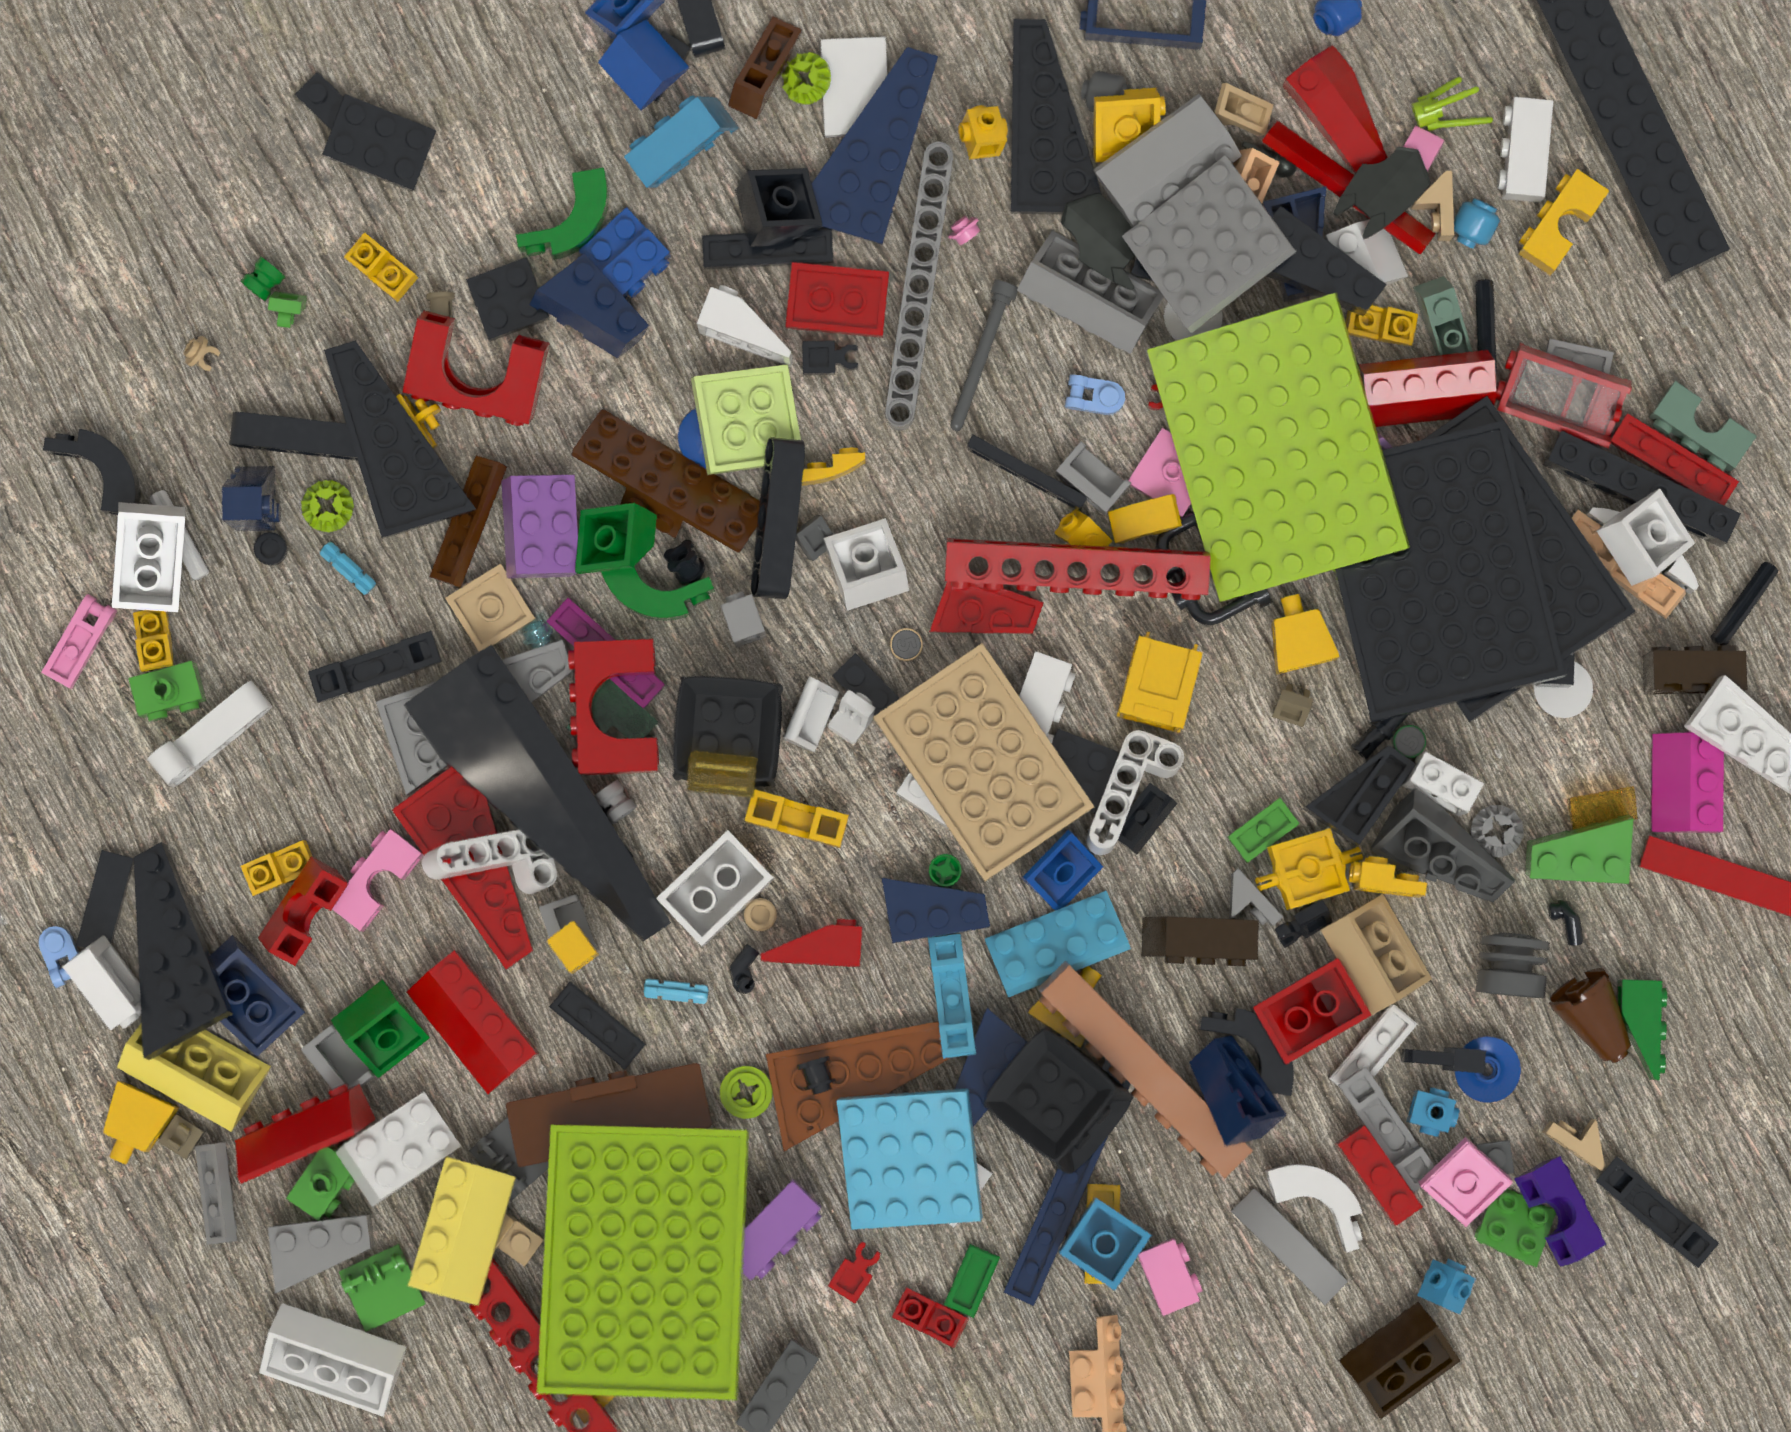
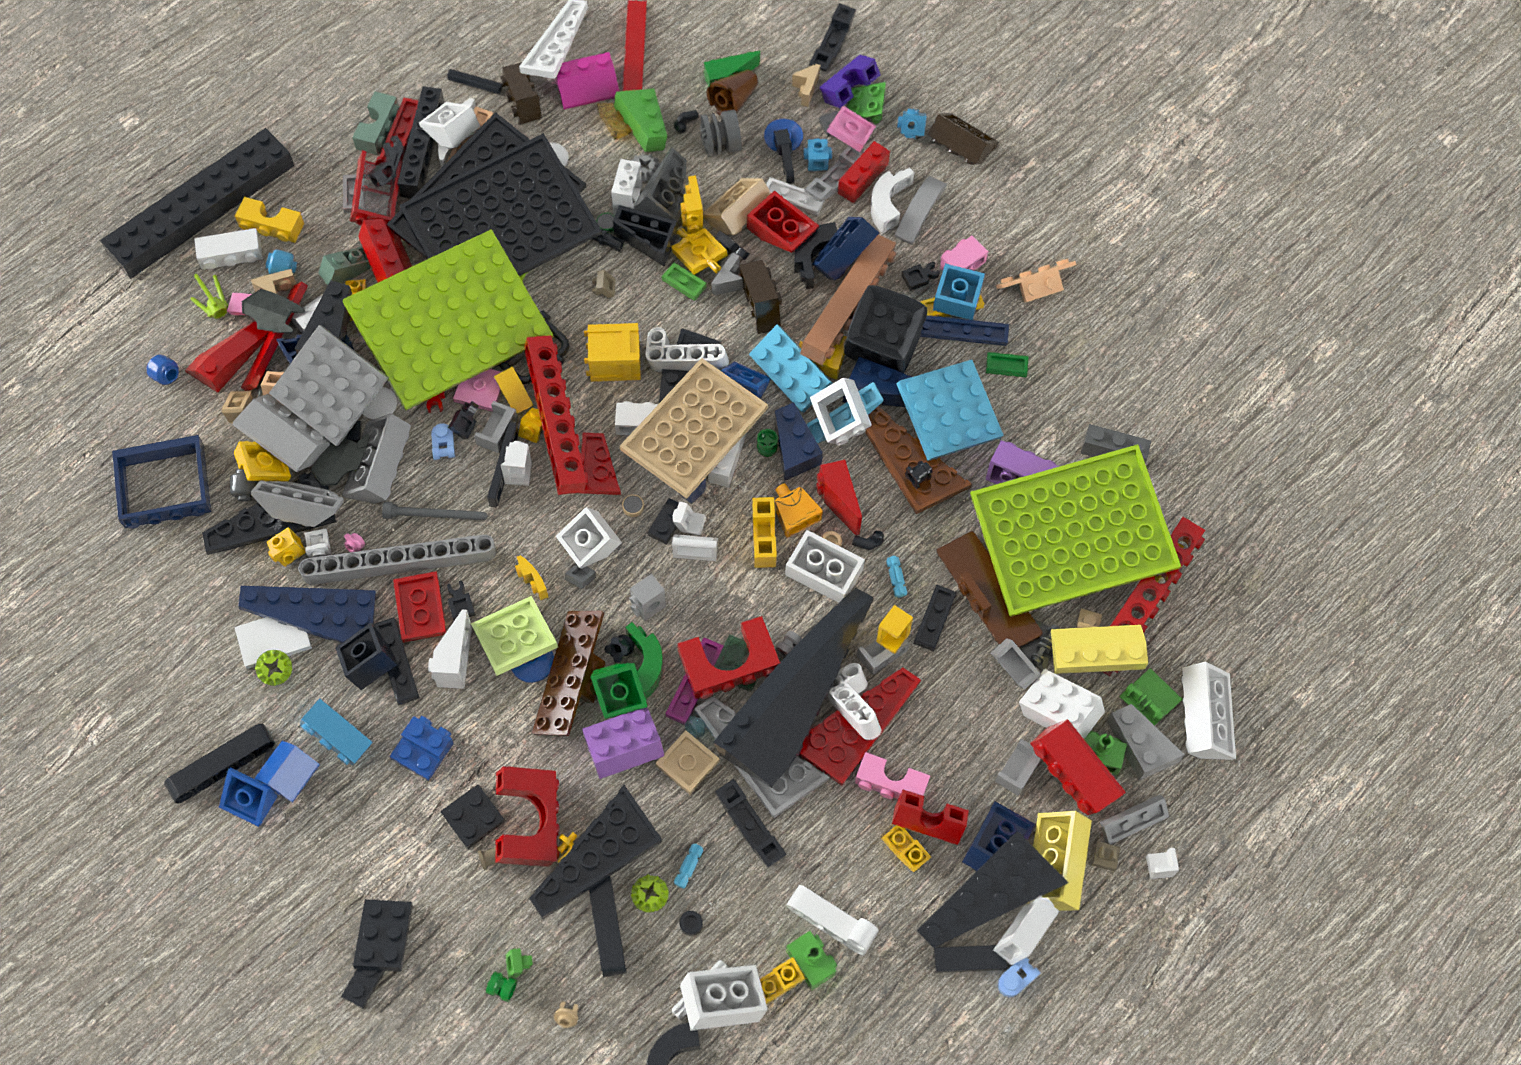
camera: 110 degrees left, 20 degrees down
bright pink plate [41,594,117,689] -> none
yellow torso [103,1081,179,1165] -> none
dark blue wedge [222,466,281,531] -> none
green slope [331,979,430,1078] -> none
yellow slope [344,232,418,302] -> none
red slope [406,950,539,1094] -> none
reddish brown plate [429,455,507,588] -> none
green arch [516,167,609,260] -> none
dark blue wedge [529,253,649,359] -> none
black piece [673,676,783,788] -> none
clear yellow slope [687,751,757,798] -> none
lime gear [720,1066,773,1119] -> none
reddish brown slope [728,16,802,120] -> none
black beam [751,437,805,600] -> none
red plate [828,1242,881,1304] -> none
red slope [892,1287,969,1348] -> none
yellow torso [1272,594,1339,675] -> none
black axle [1475,279,1497,374] -> none
none -> light grey wedge [251,480,343,527]
none -> white bracket [305,529,331,558]
none -> black piece [367,136,403,187]
none -> black plate [448,401,479,440]
none -> white window [500,441,532,486]
none -> light orange torso [774,483,823,538]
none -> white window [810,378,872,446]
none -> black plate [901,262,940,291]
none -> light grey panel [991,638,1041,689]
none -> white panel [1146,848,1179,879]

